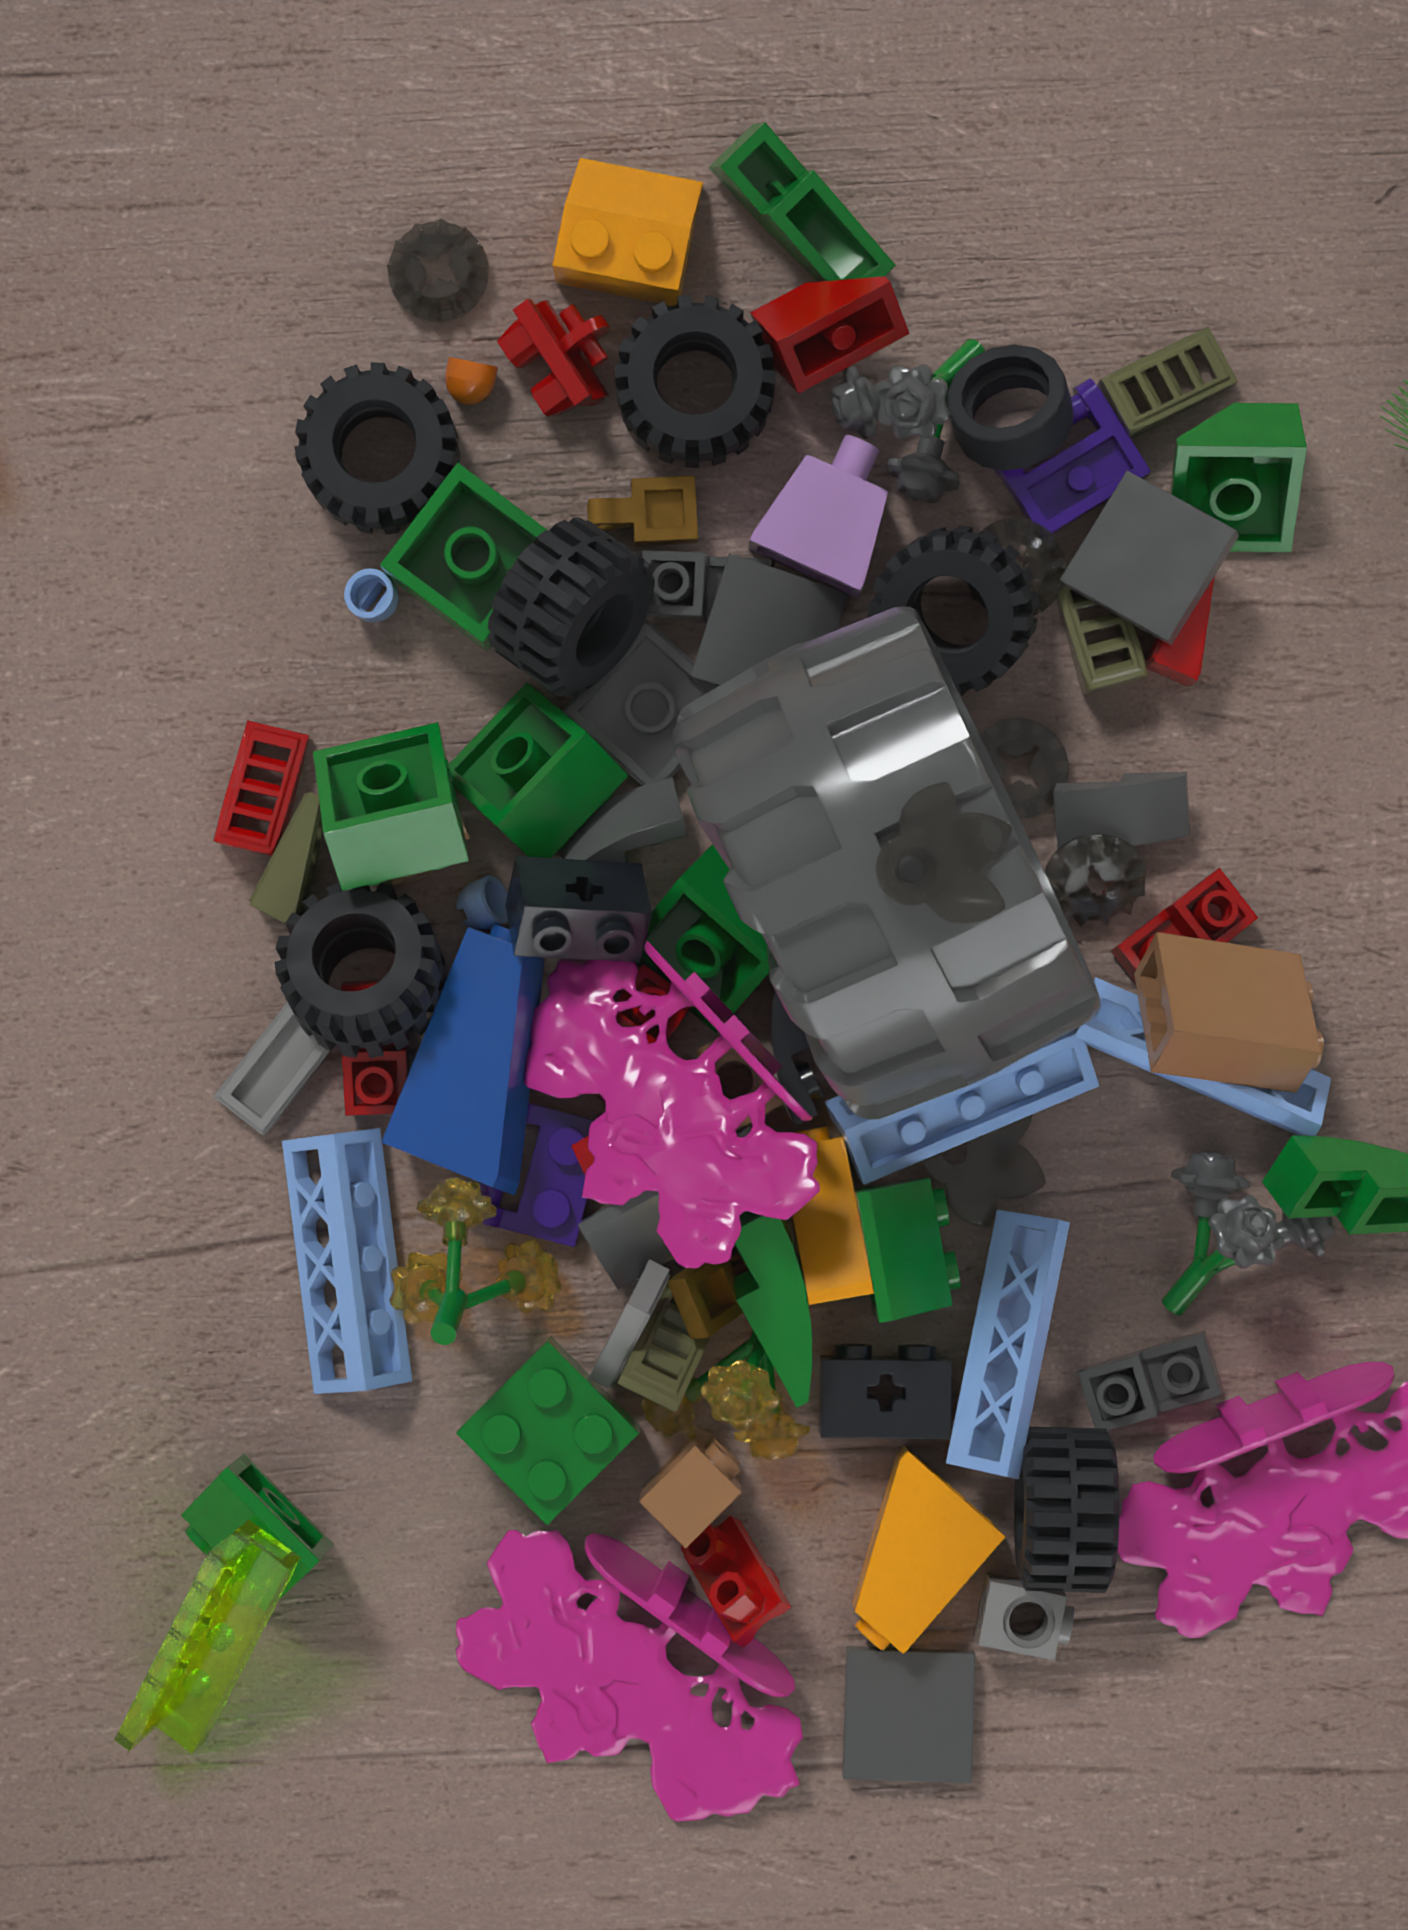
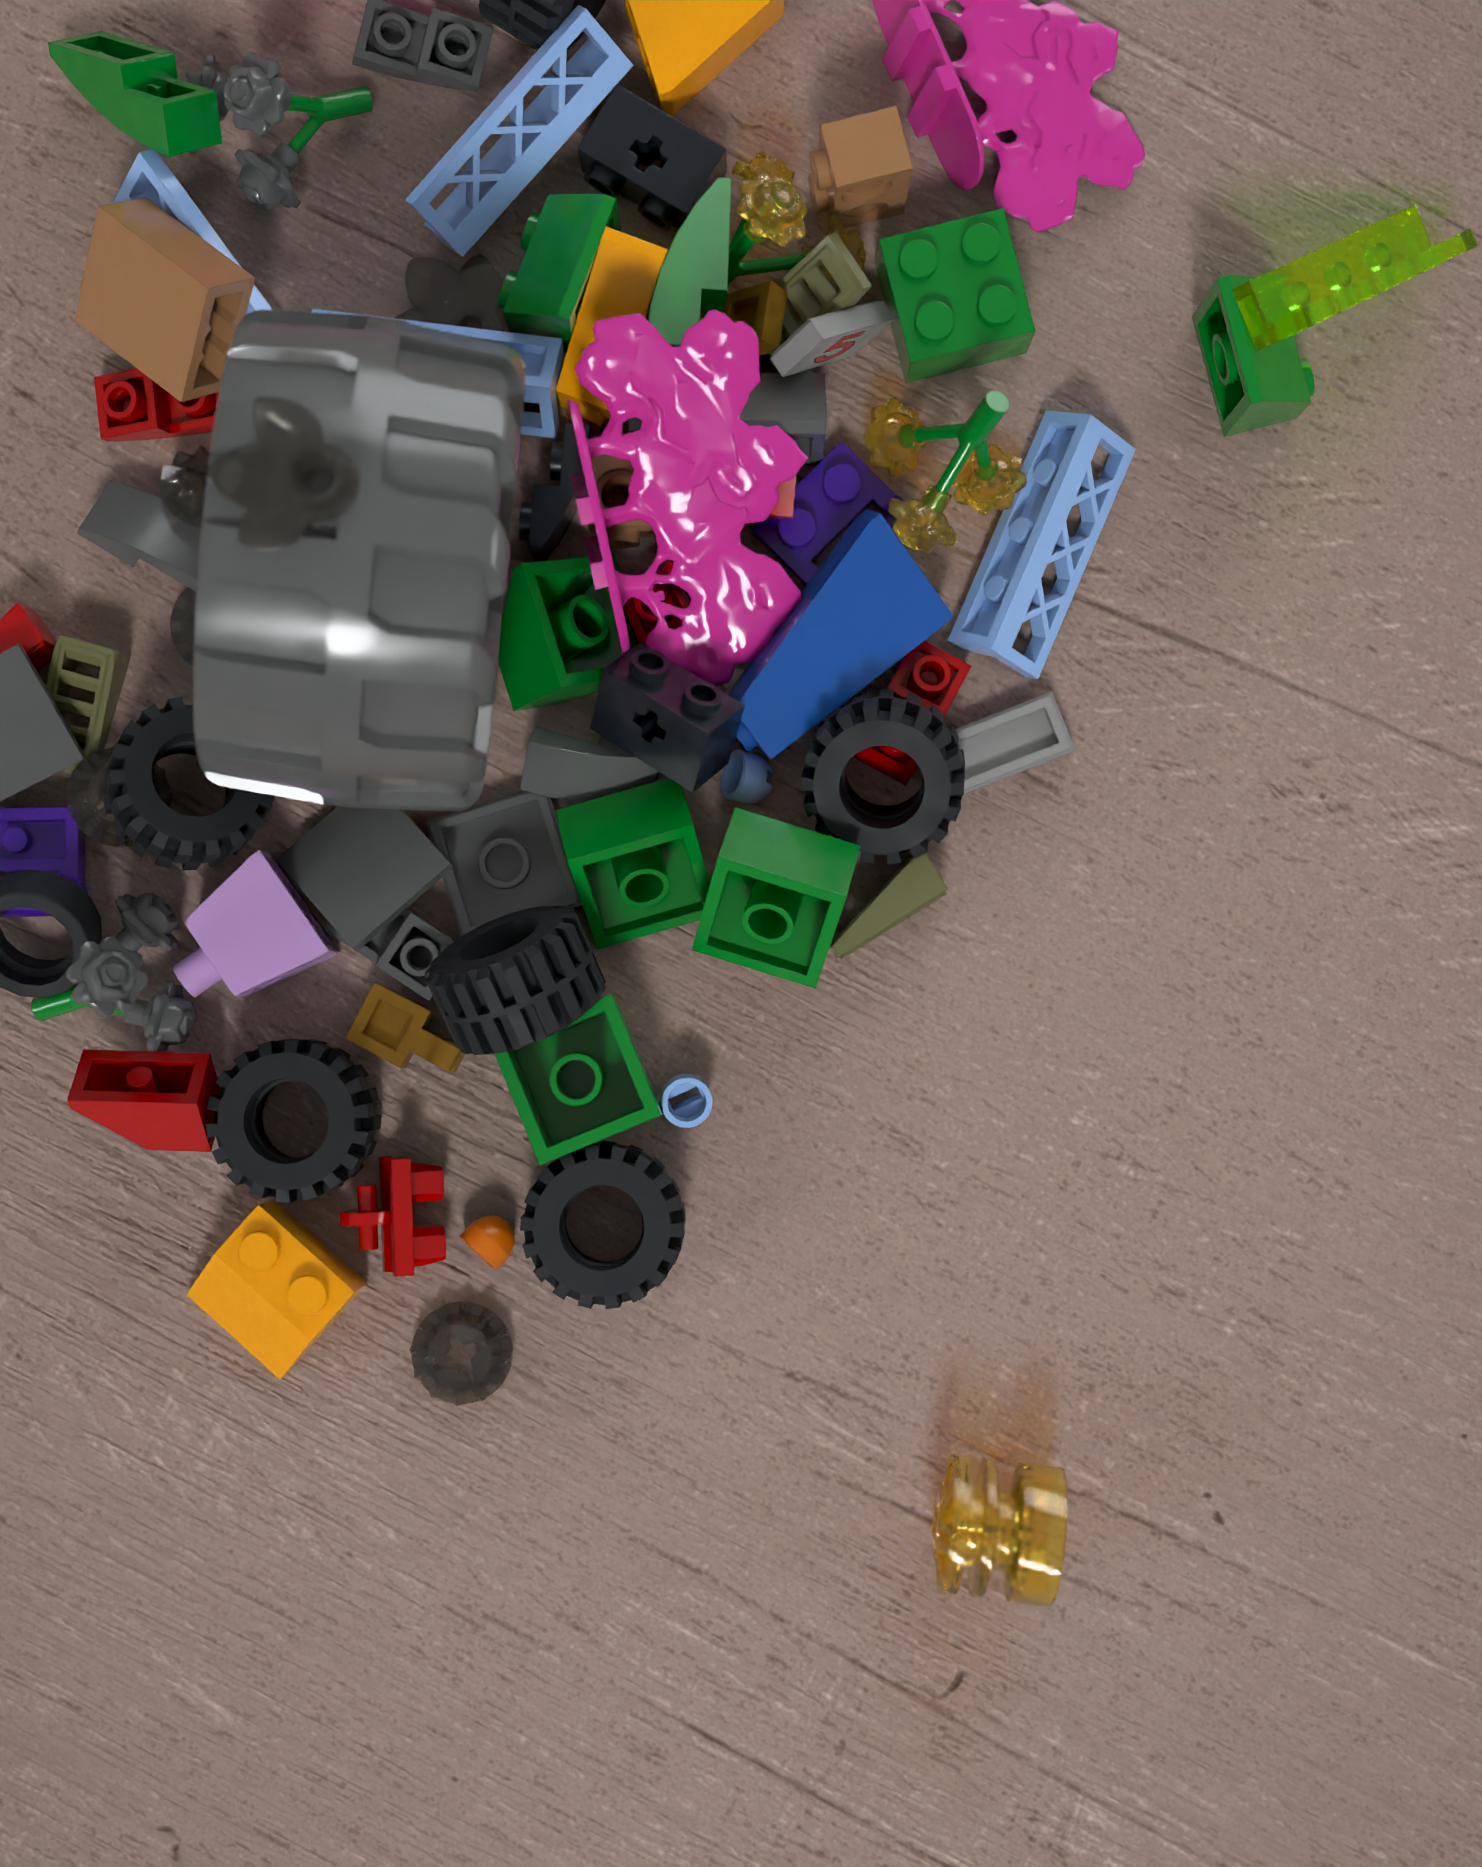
camera: 145 degrees left, 0 degrees up
red slope [213,720,310,857] -> none
red hips [681,1515,791,1648] -> none
green slope [708,122,896,282] -> none

